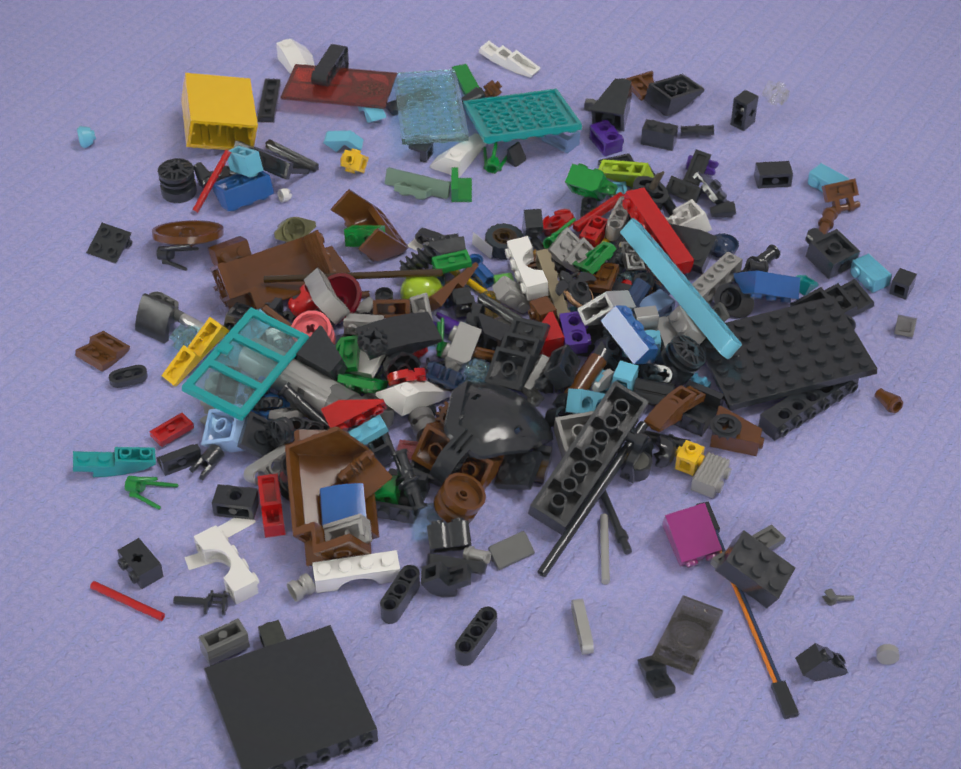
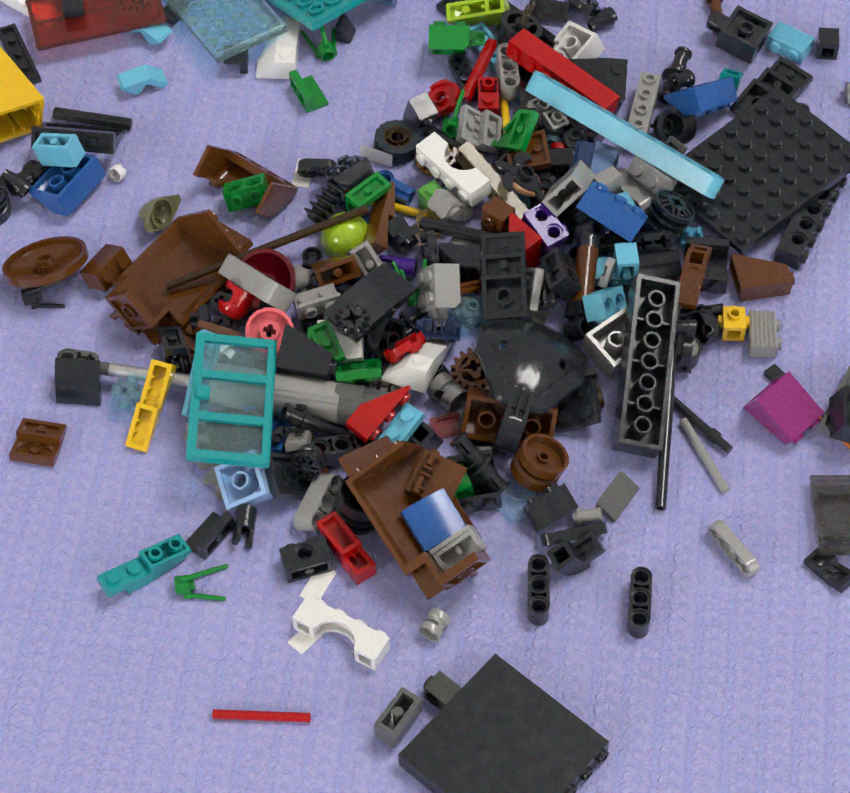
camera: 25 degrees left, 10 degrees up
black plate [109,365,148,388] -> none
black brick [117,538,164,589] -> none
red plate [150,413,194,447] -> none
black piece [173,590,229,615] -> none
red bar [192,149,231,213] -> none
white arch [312,550,400,593] -> none
yellow brick [340,148,369,174] -> none
sand green bracket [385,167,451,200] -> none
black gear [709,414,742,440] -> none
dark blue hat [713,233,739,258] -> none

